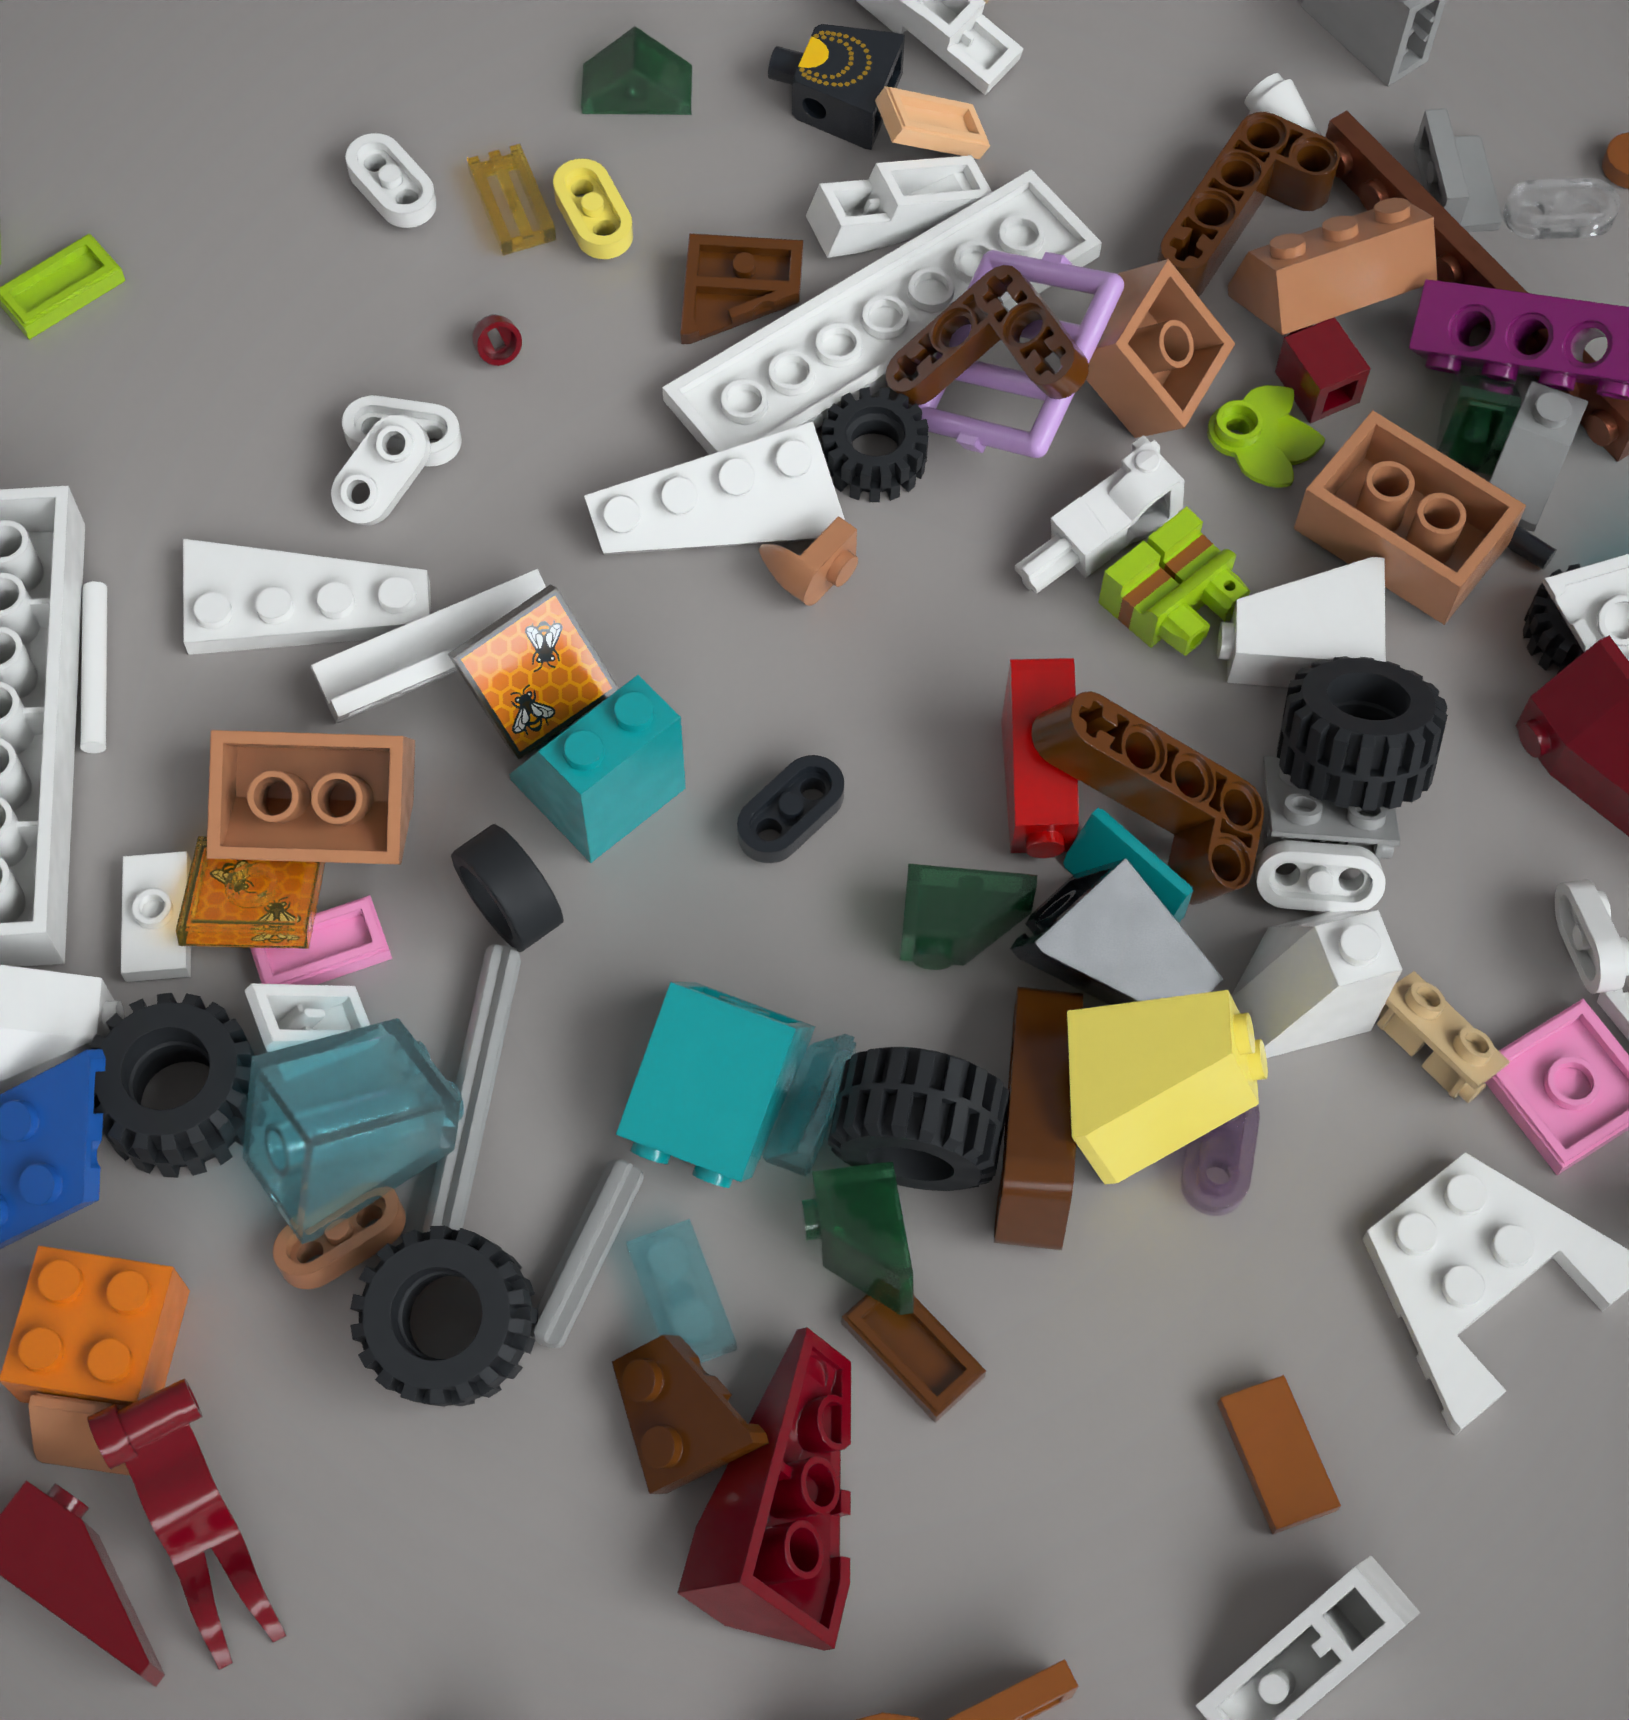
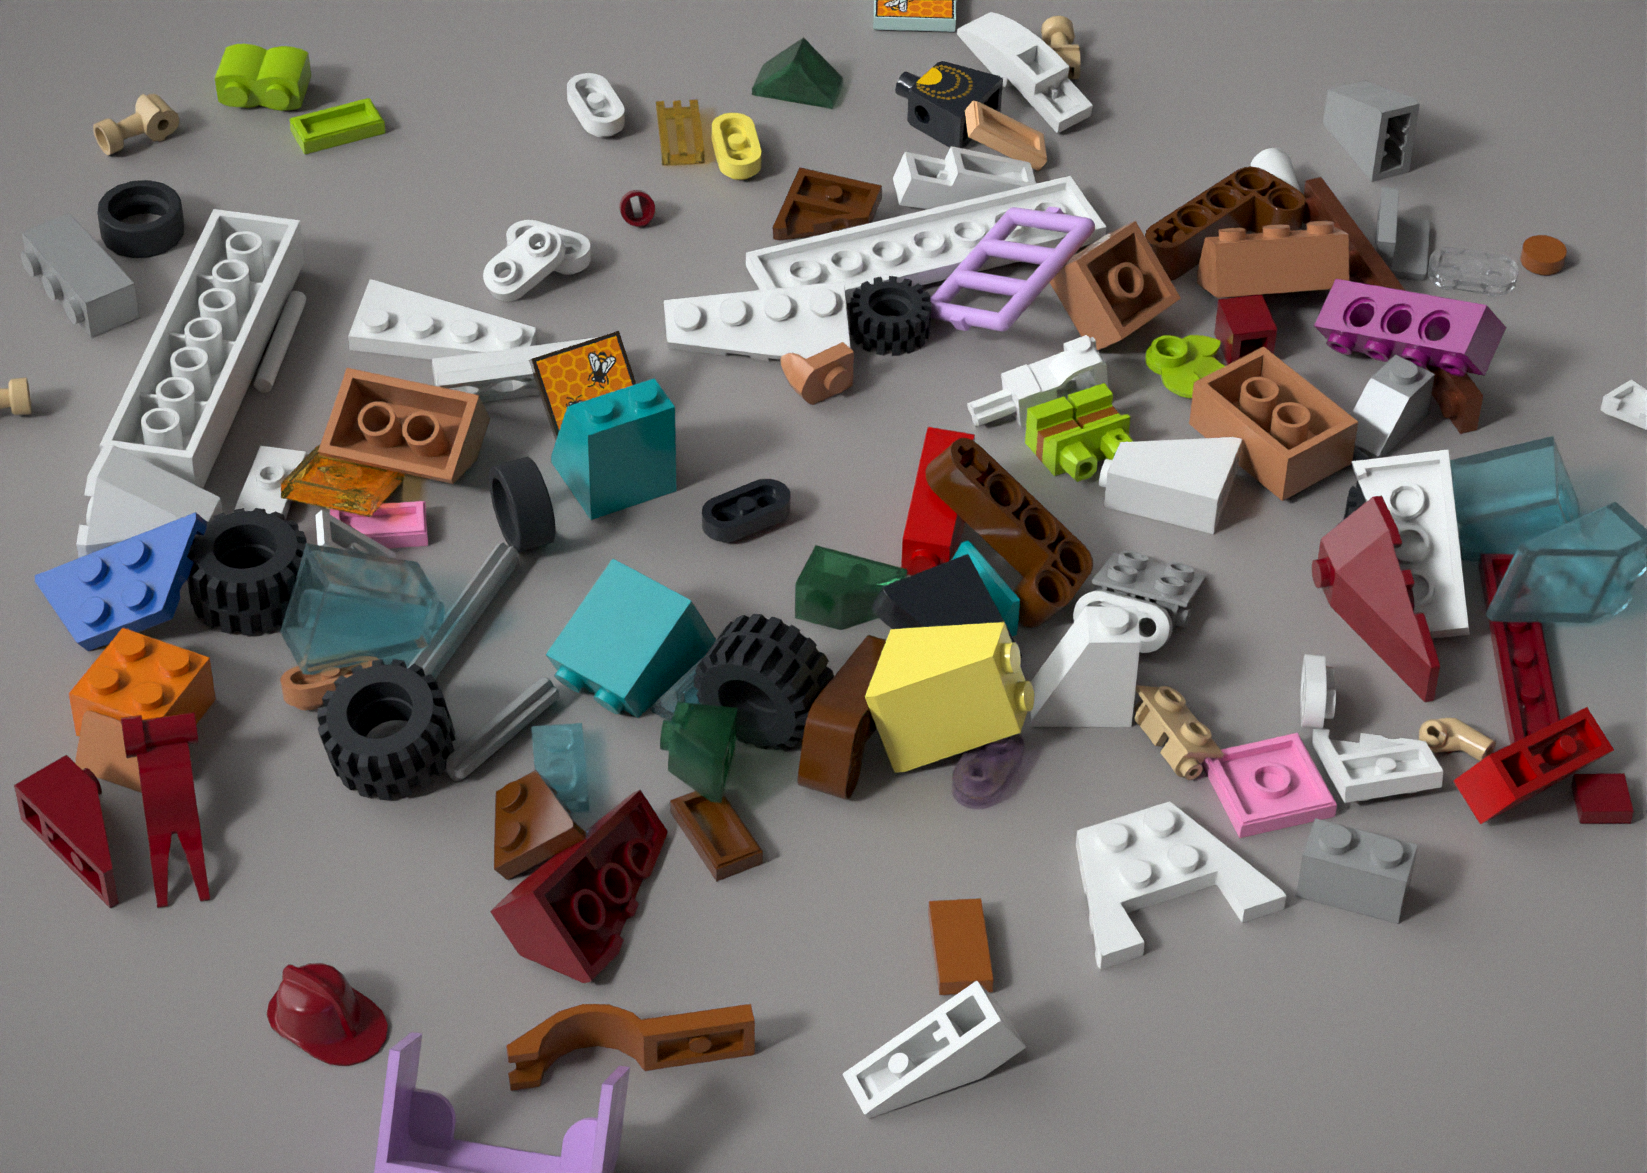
camera: 15 degrees right, 20 degrees down
reddish brown beam [886,265,1089,405] -> none
black tyre [1277,656,1448,810] -> none
clear green slope [1436,373,1522,475] -> none

